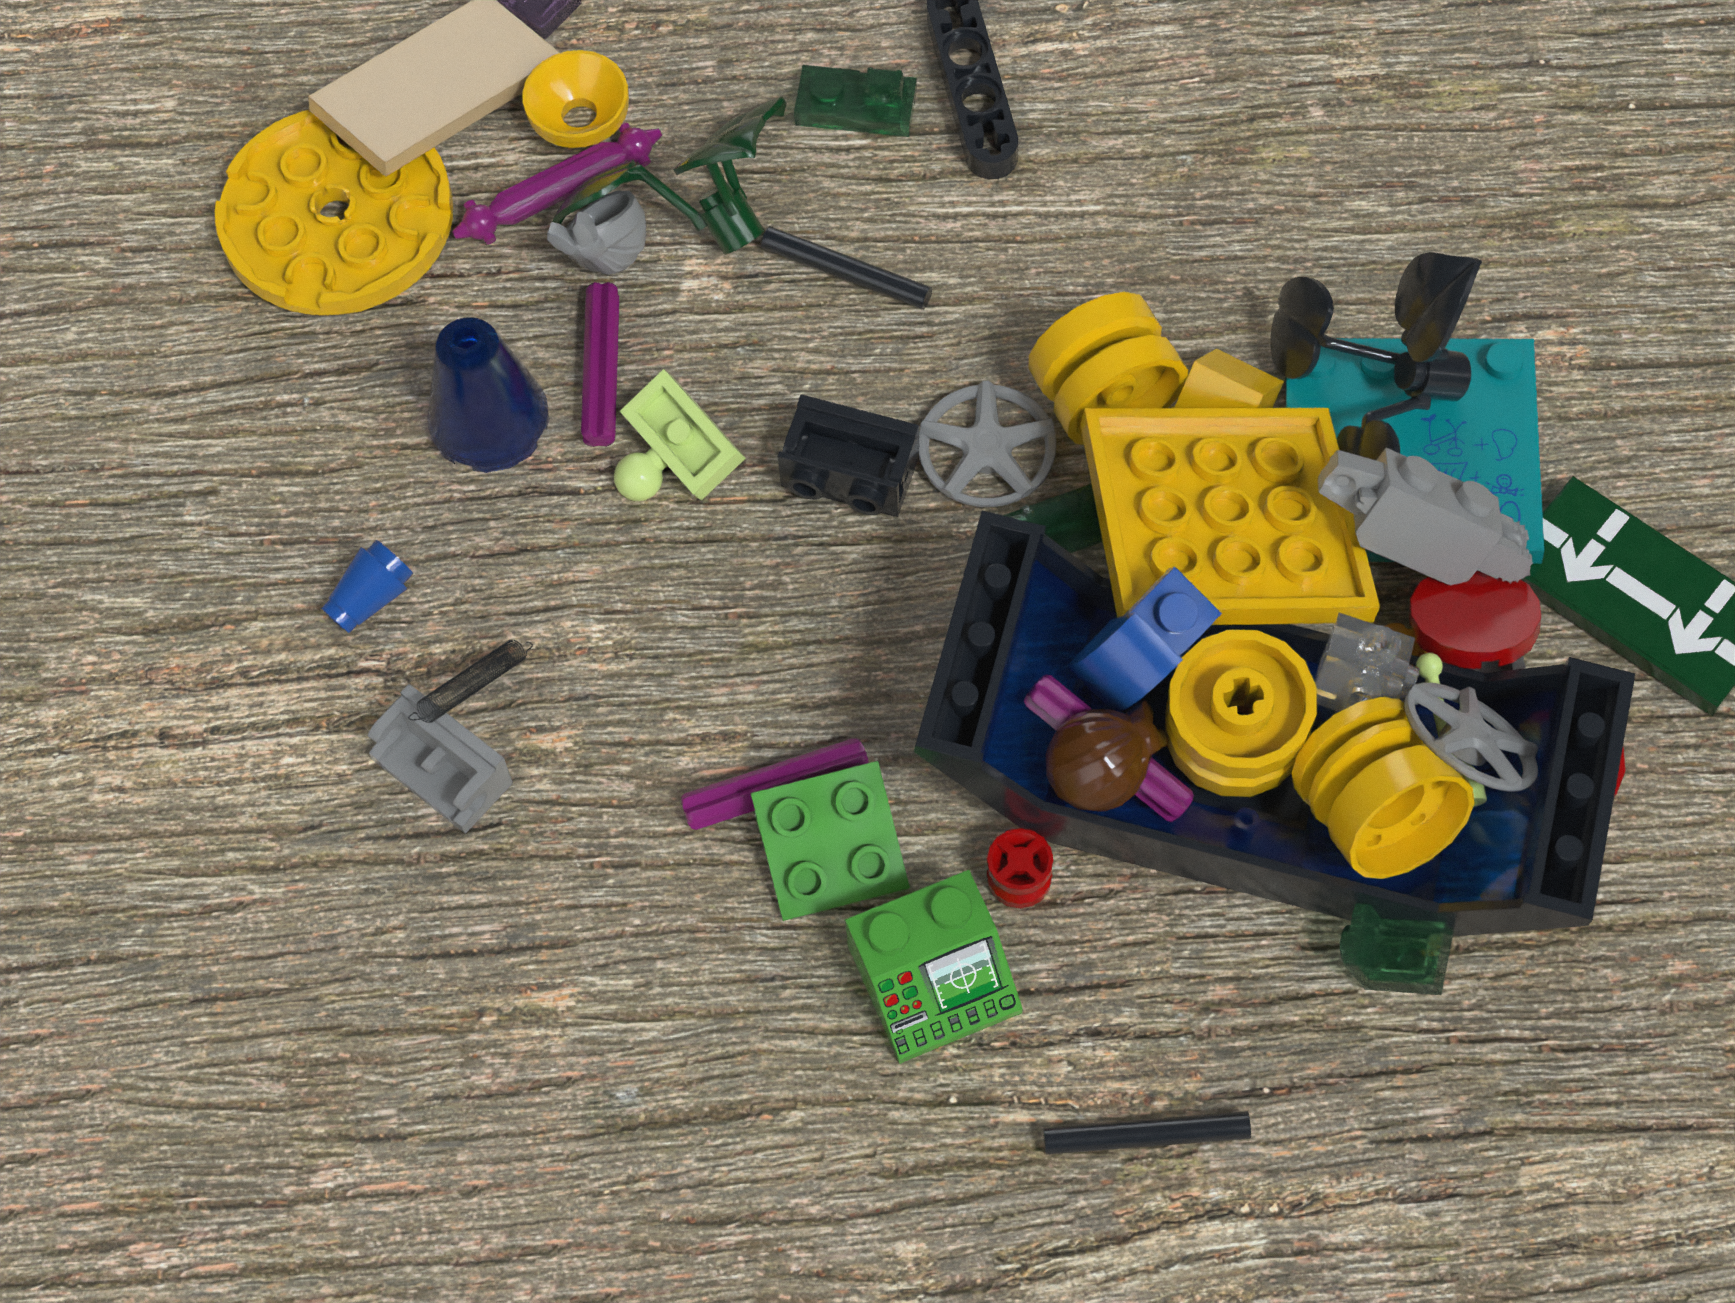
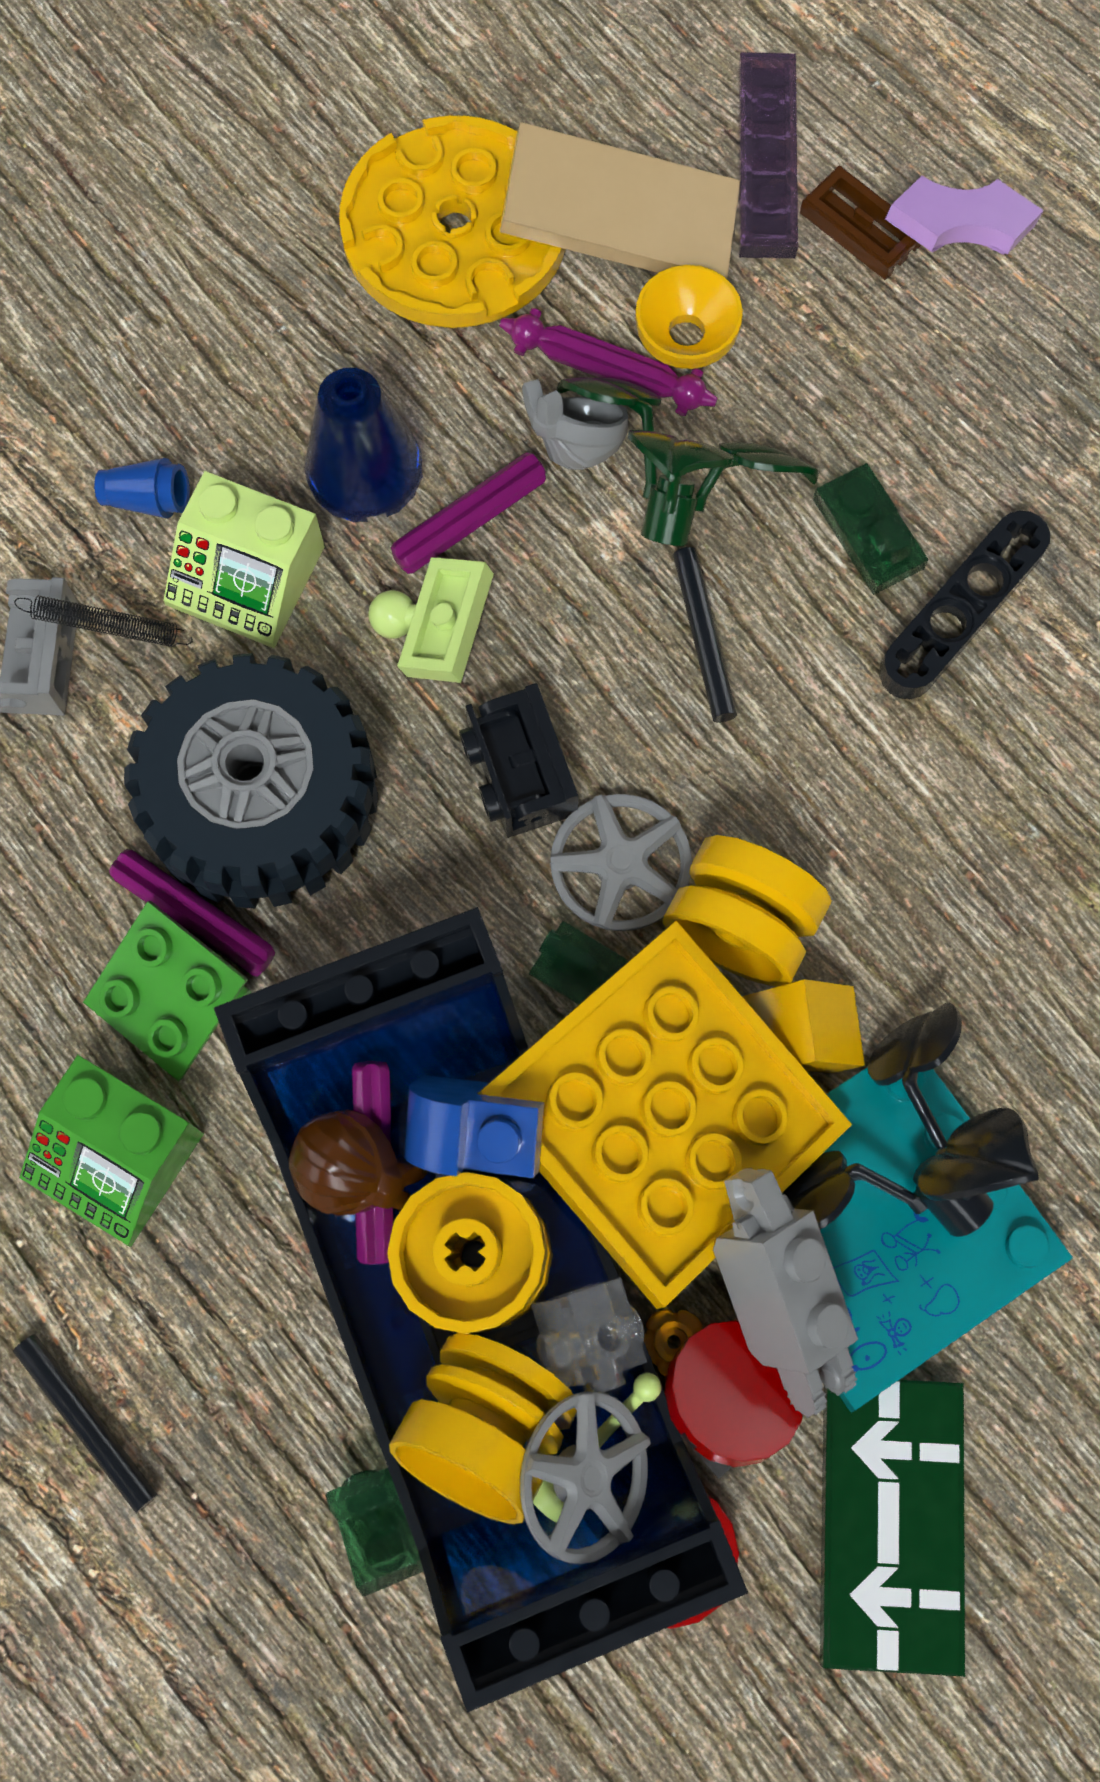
camera: 50 degrees right, 10 degrees up
red wheel [987,828,1054,909] -> none
none -> black wheel [124,653,378,909]
none -> yellowish green slope [163,471,325,648]

